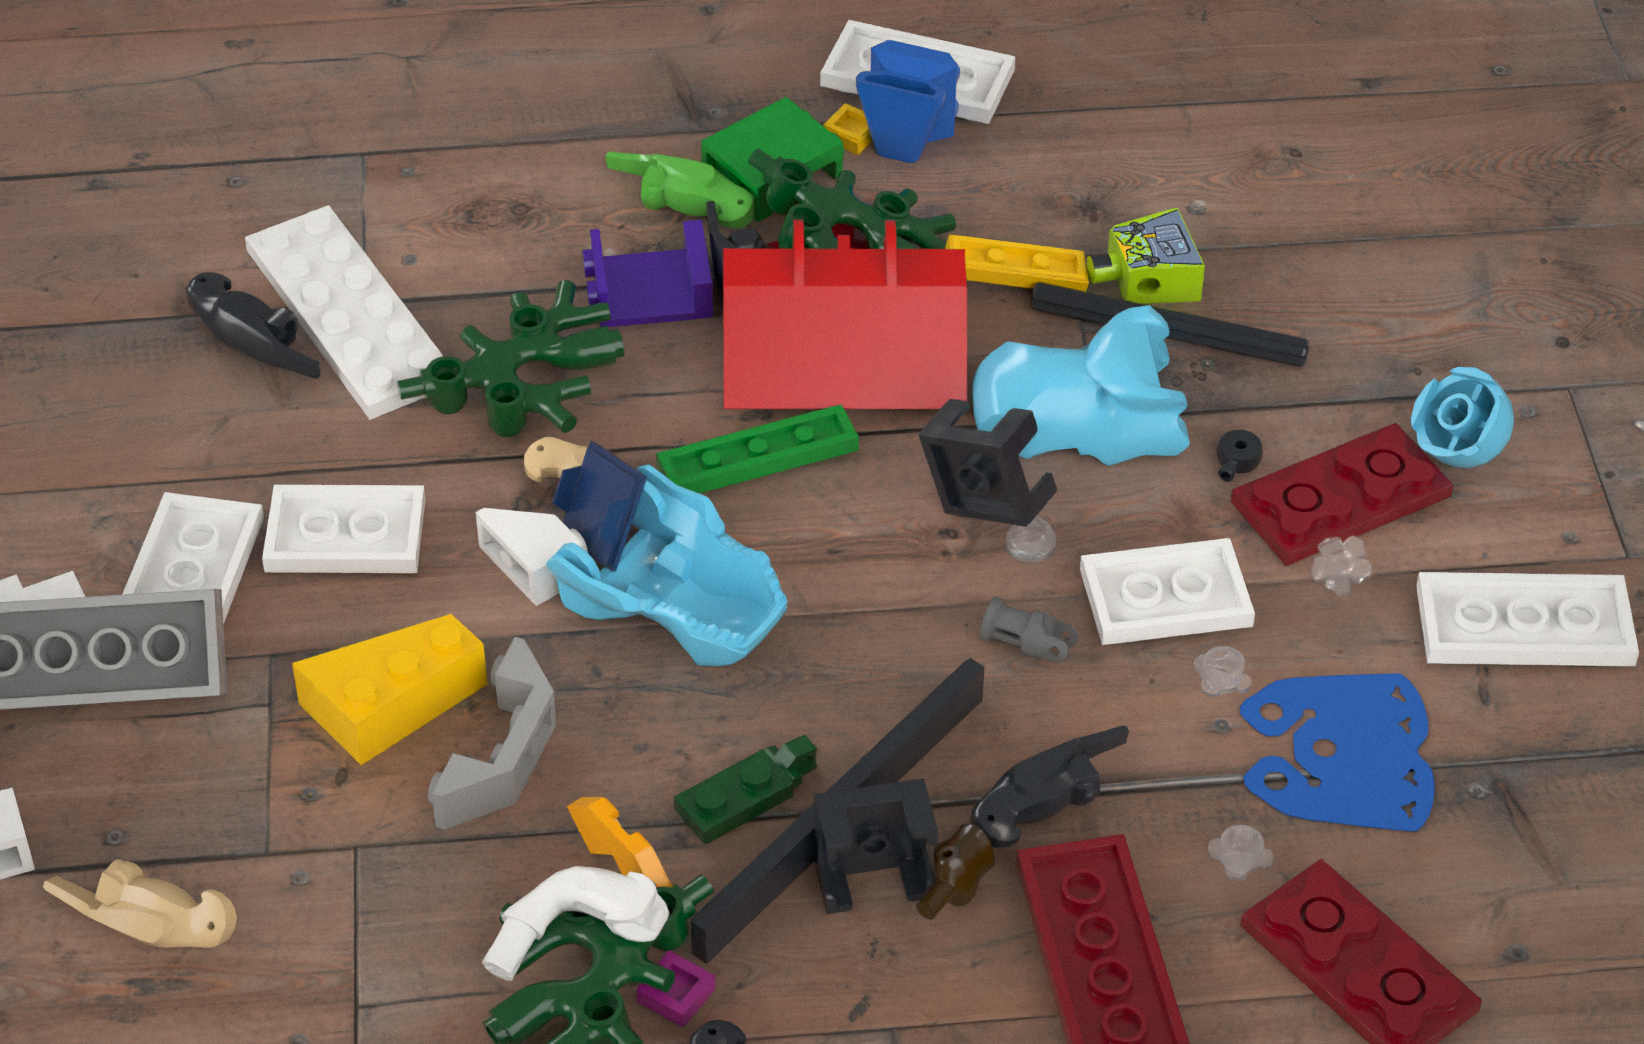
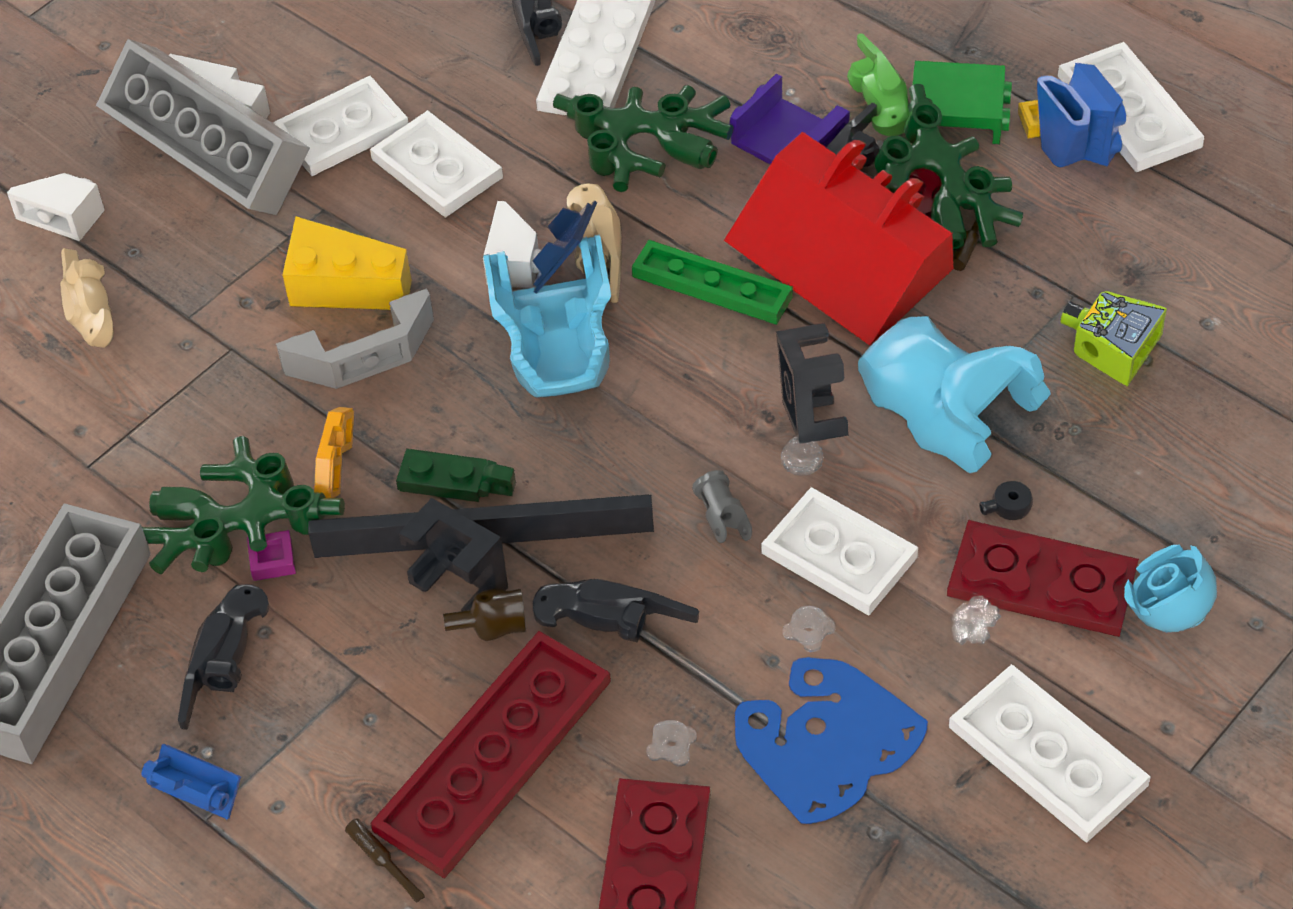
camera: 50 degrees right, 5 degrees up
white piece [482,866,669,981] -> none
yellow tile [945,234,1089,292] -> none
black axle [1031,282,1310,367] -> none

